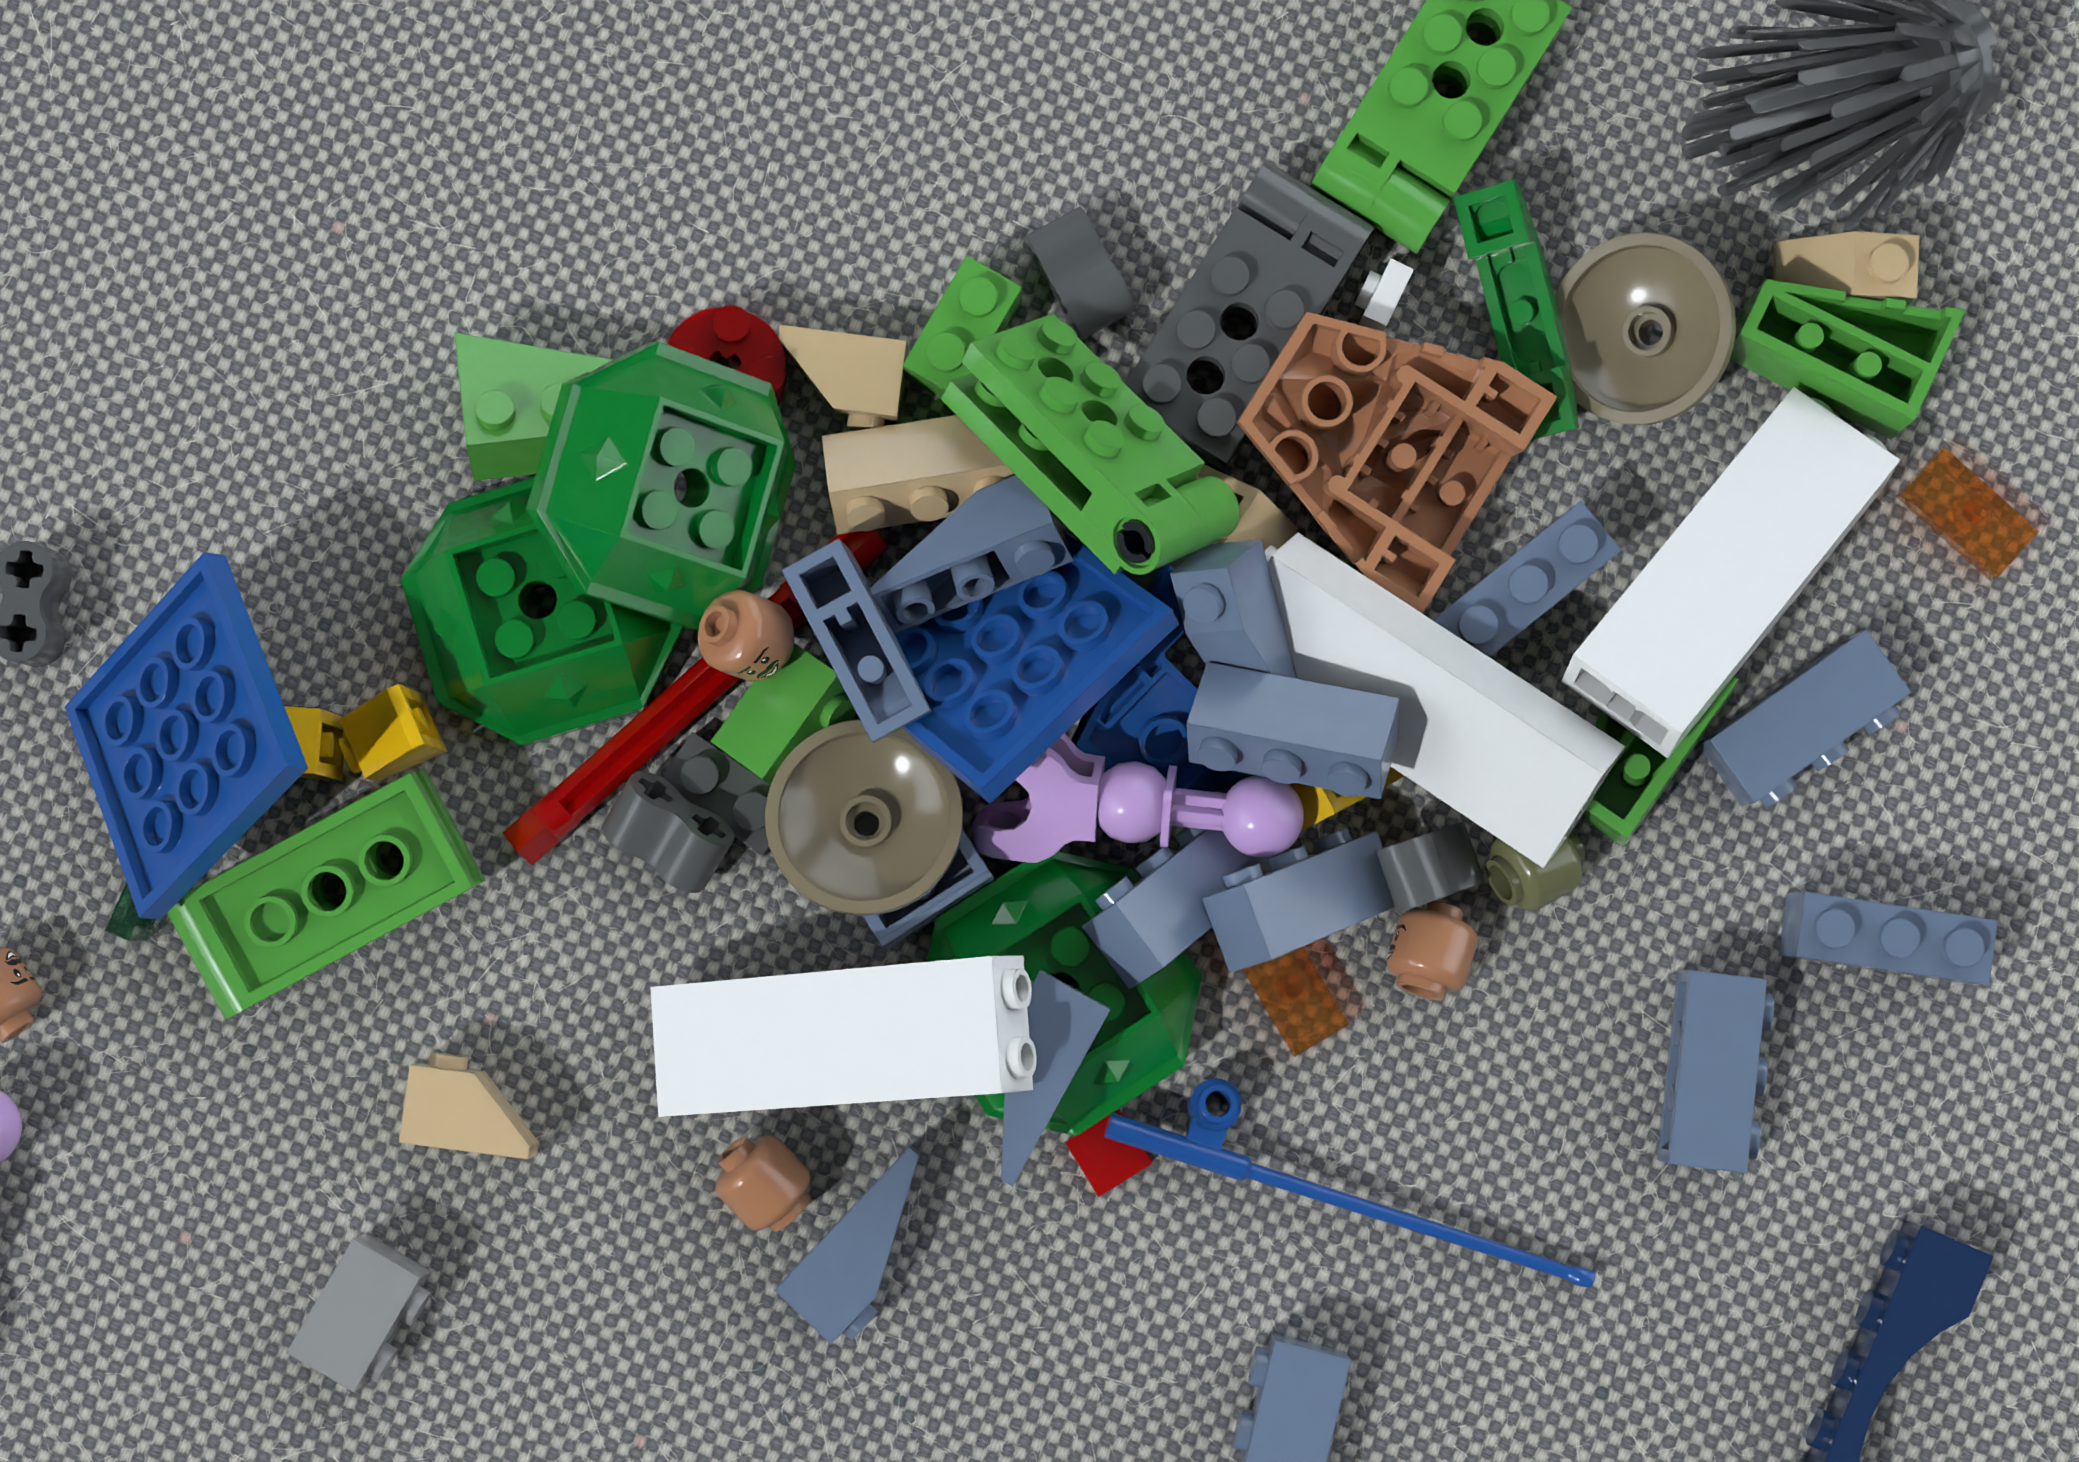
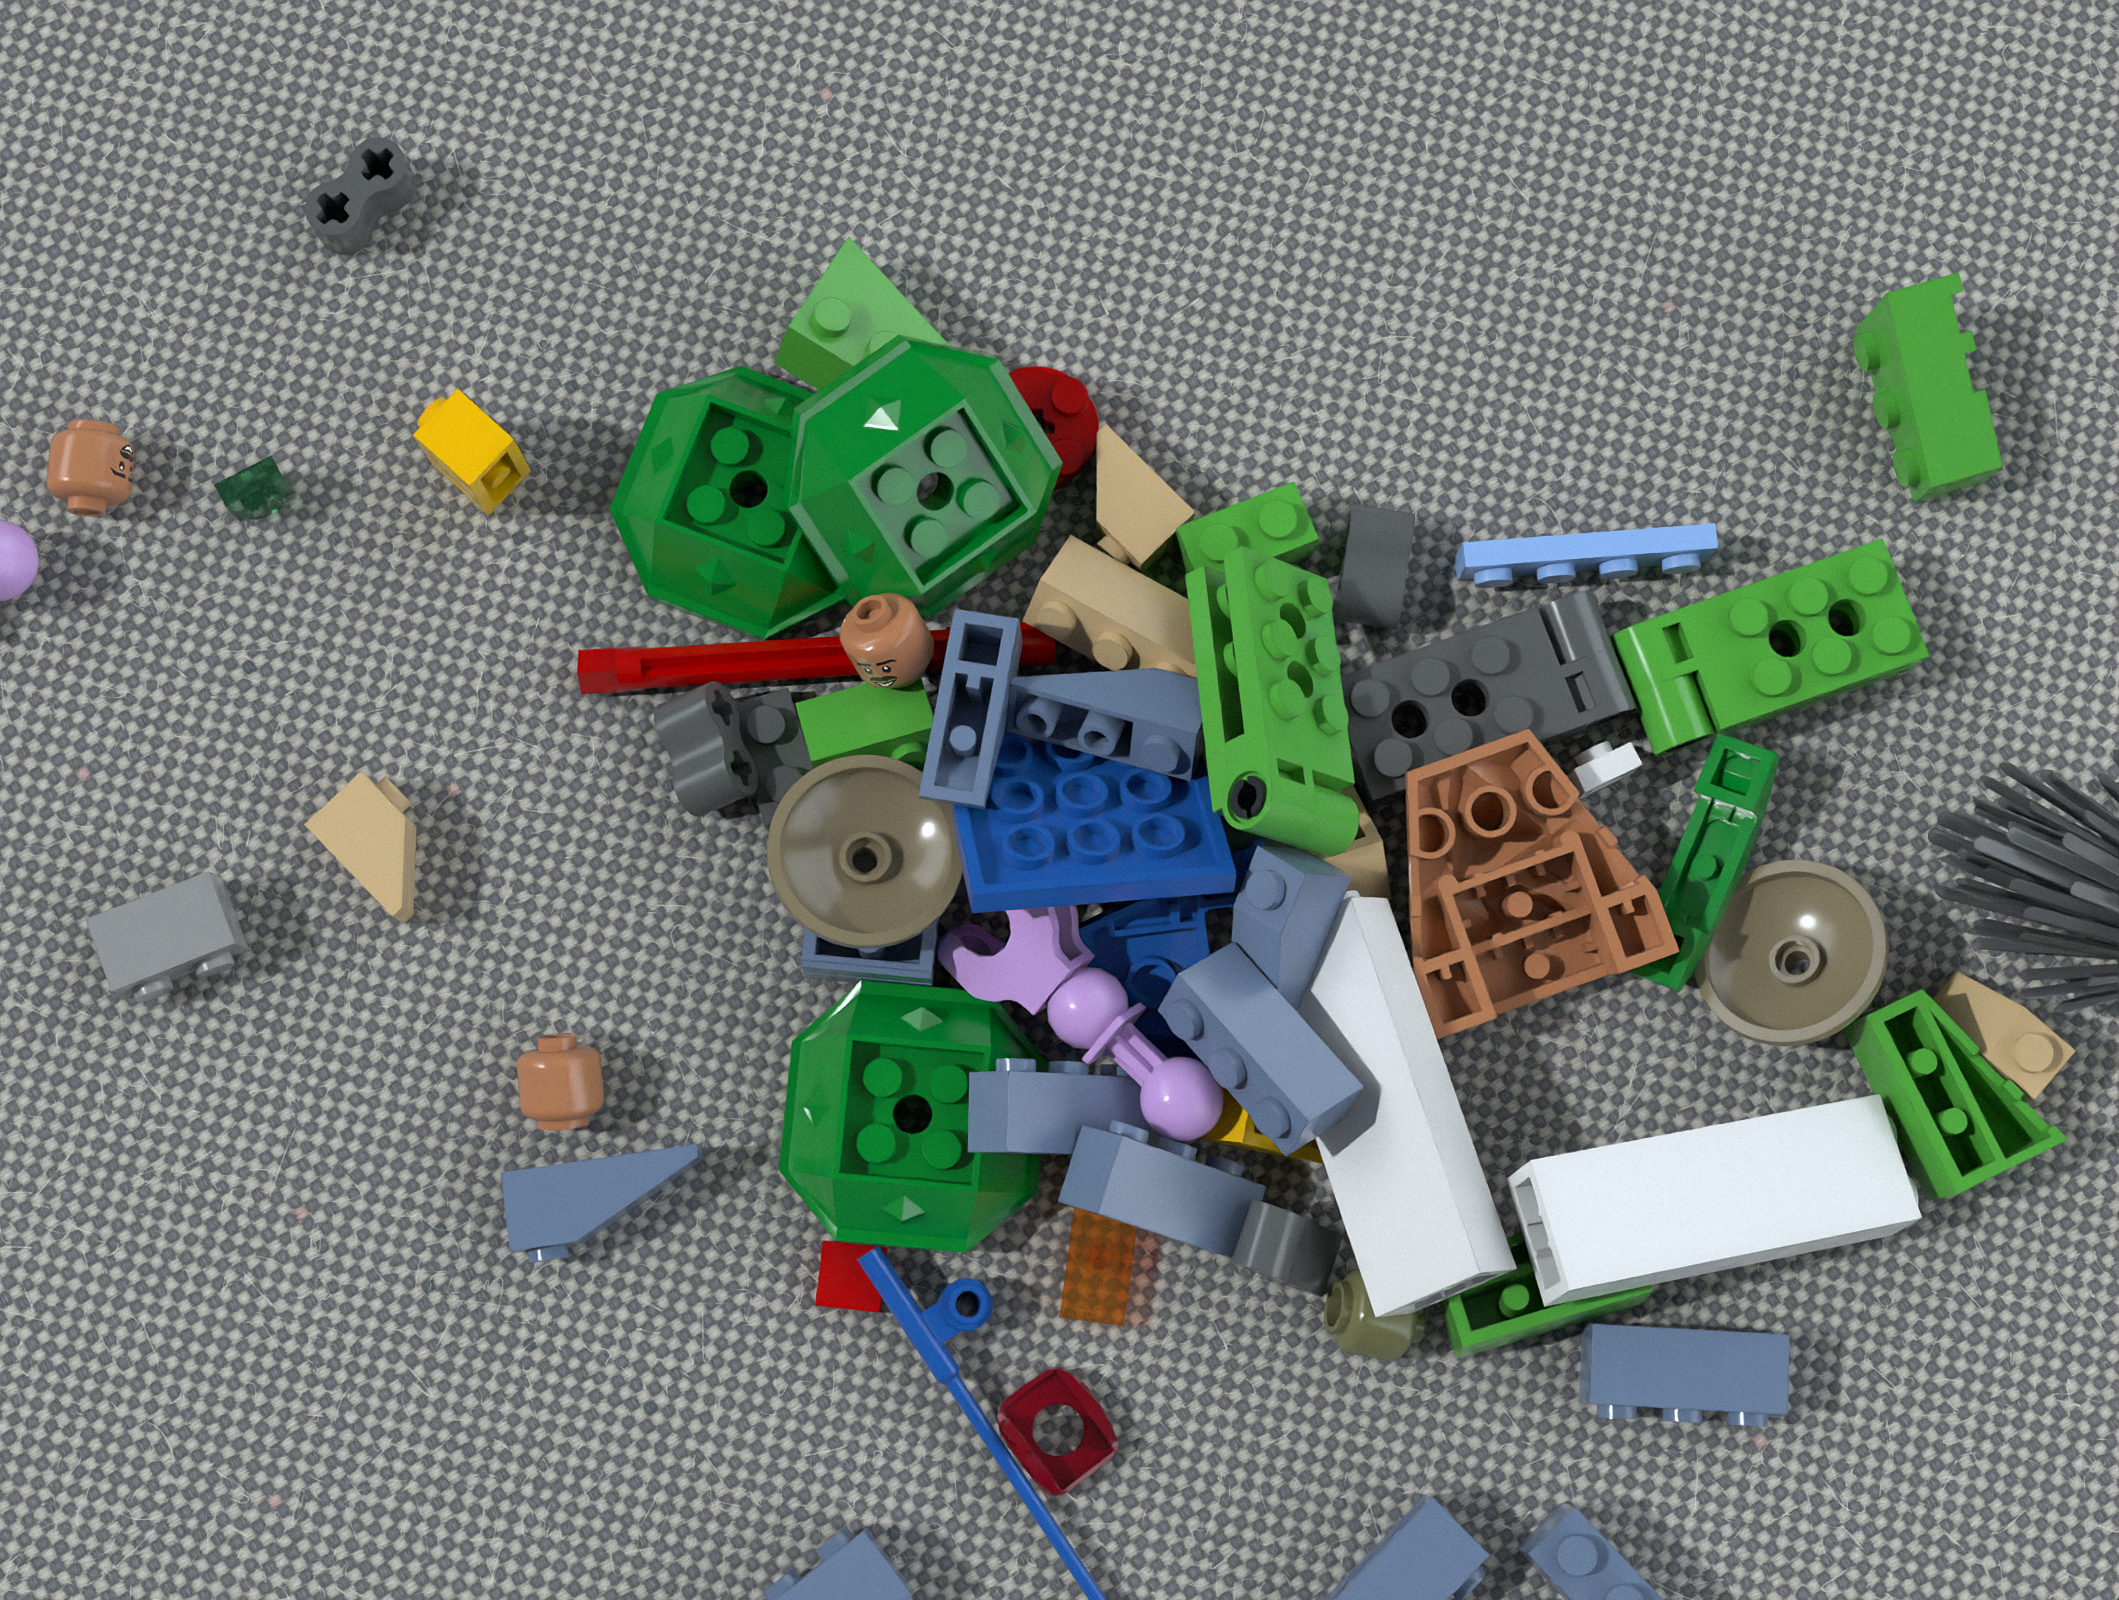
camera: 35 degrees right, 5 degrees down
blue plate [65,552,308,919] -> none
bright green hinge [167,769,486,1020] -> none
yellow slope [339,684,448,782] -> none
white brick [650,956,1037,1117] -> none
sand blue slope [1001,969,1110,1186] -> none
nougat head [1387,901,1478,1001] -> none
sand blue brick [1433,501,1622,657] -> none
clear orange plate [1896,447,2039,581] -> none
none -> dark red piece [997,1367,1118,1496]
none -> light blue plate [1455,523,1718,588]

